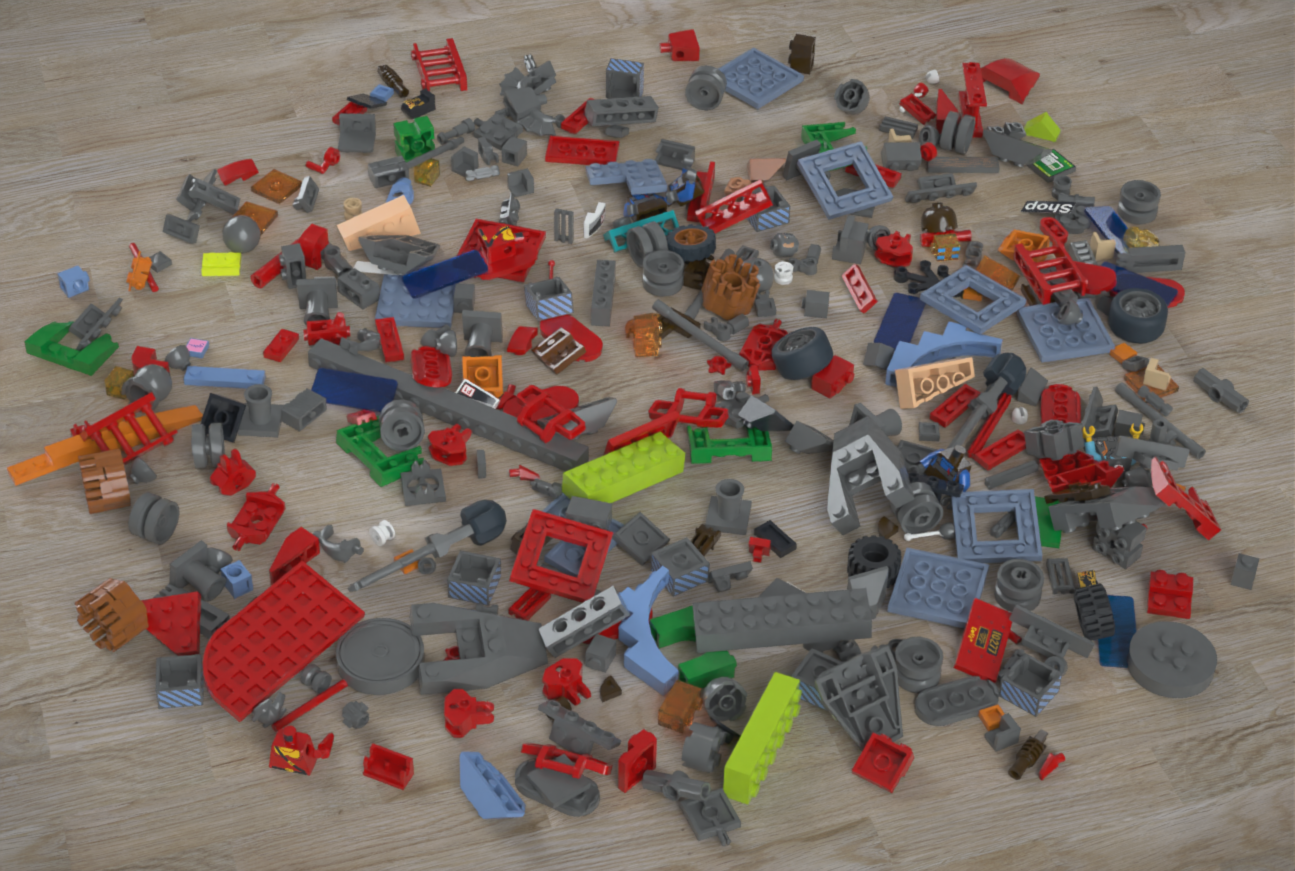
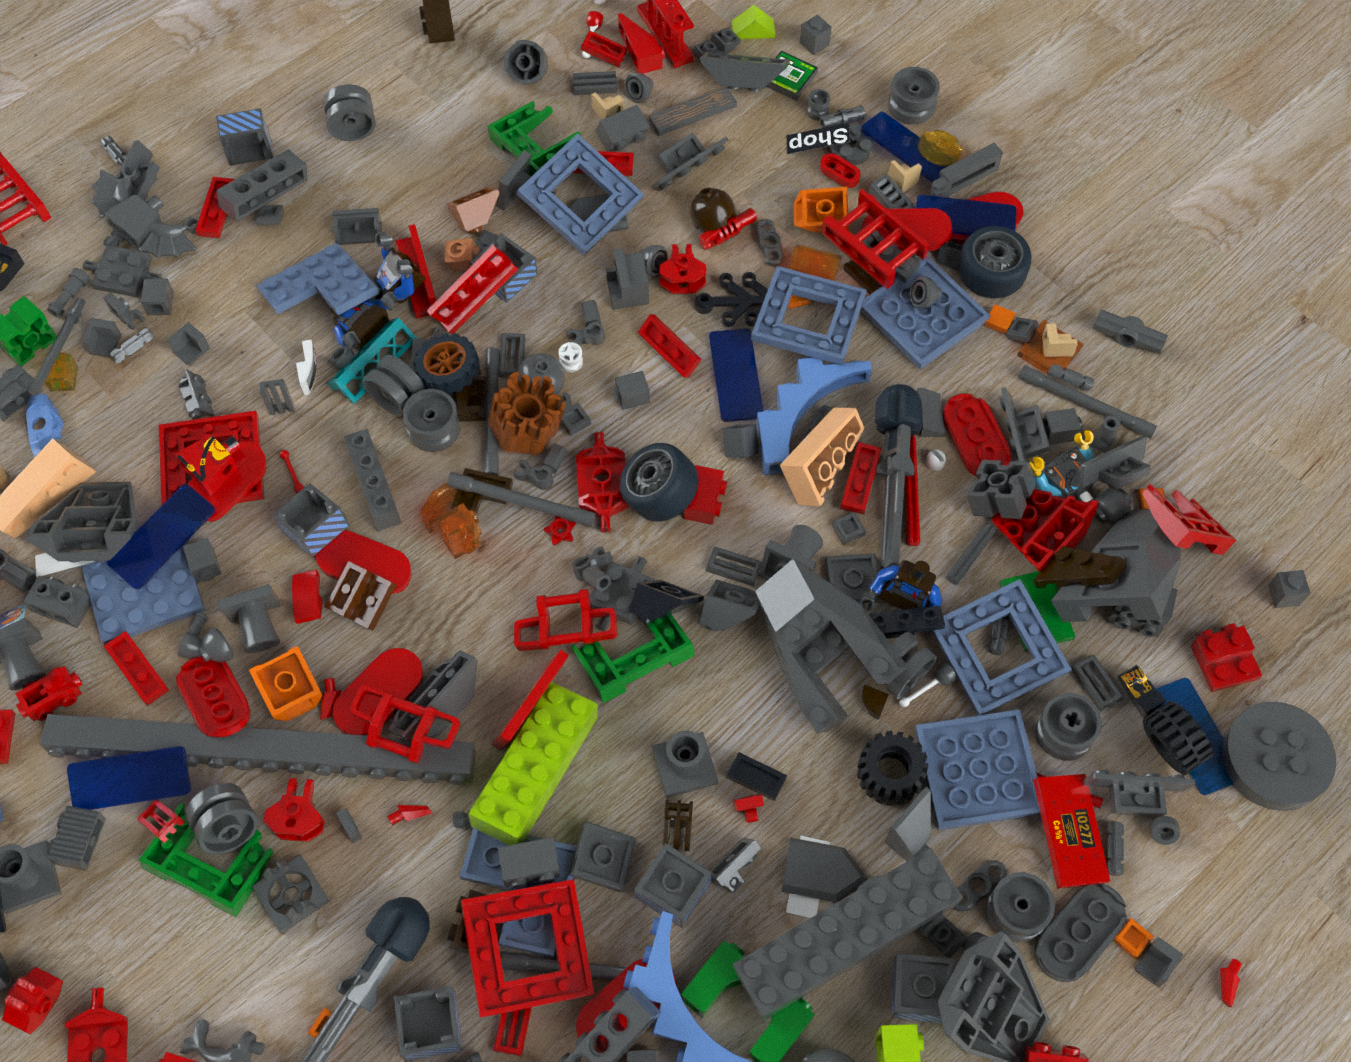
camera: 25 degrees left, 20 degrees up
dark grey animal [340,328,381,355] -> none
white wheel [369,520,395,546] -> none
dark grey hinge [418,557,436,574] -> none
slope [456,379,500,409] -> none
dark grey axle [530,478,562,498] -> none
red tile [545,136,620,165] -> none
red torso [659,29,700,61] -> none
sand blue plate [719,47,804,109] -> none
red plate [746,366,761,395] -> none
dark grey head [770,233,799,257] -> none
red plate [920,142,937,161] -> none
clear yellow brick [930,234,960,261] -> none
dark grey wheel [940,111,975,154] -> none
red plate [974,429,1026,471] -> none
dark grey container [999,653,1063,717] -> none
dark brown hinge [1008,729,1048,780] -> none
none -> dark grey tile [706,546,762,587]
none -> dark grey brick [800,14,832,55]

